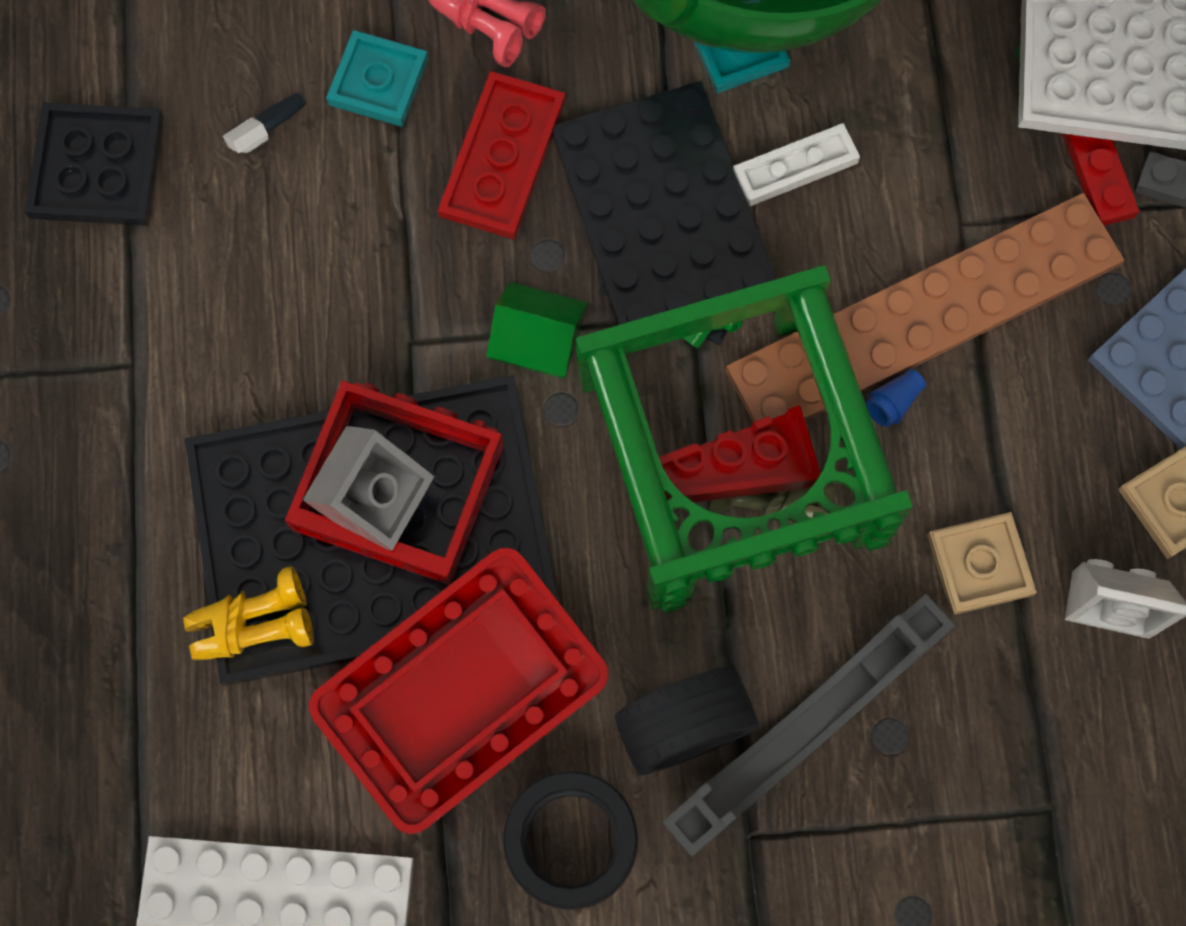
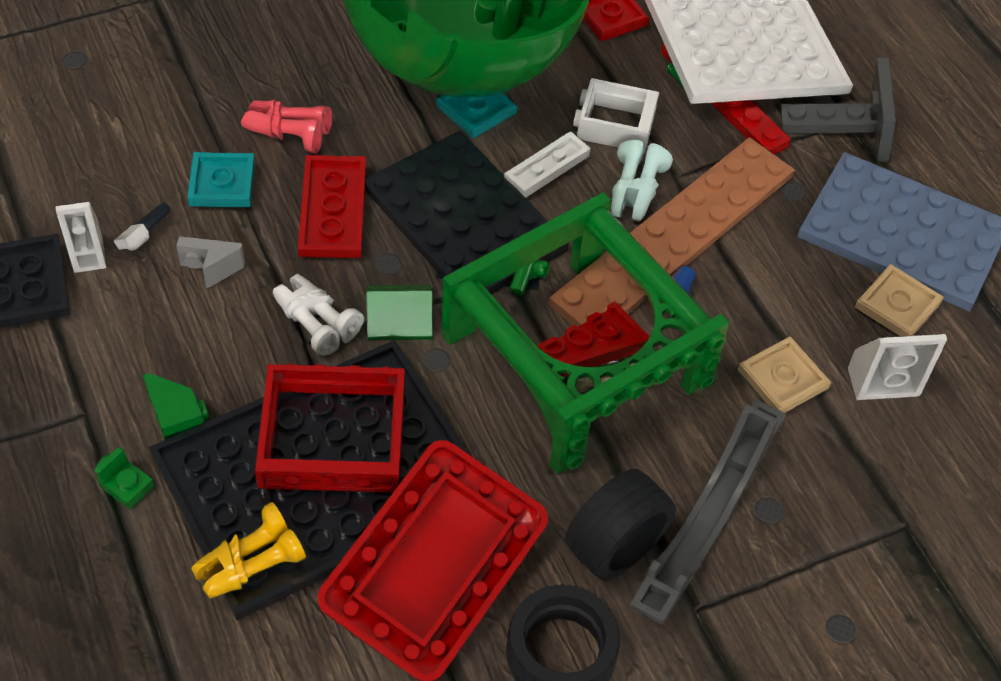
camera: 25 degrees left, 20 degrees down
light grey slope [303,426,435,551] -> none
none -> white slope [56,202,106,273]
none -> green bracket [94,447,154,510]
none -> green slope [143,373,209,440]
none -> light grey slope [176,236,245,288]
none -> white piece [272,274,364,356]
none -> white window [573,78,659,153]
none -> light aqua piece [611,140,673,222]

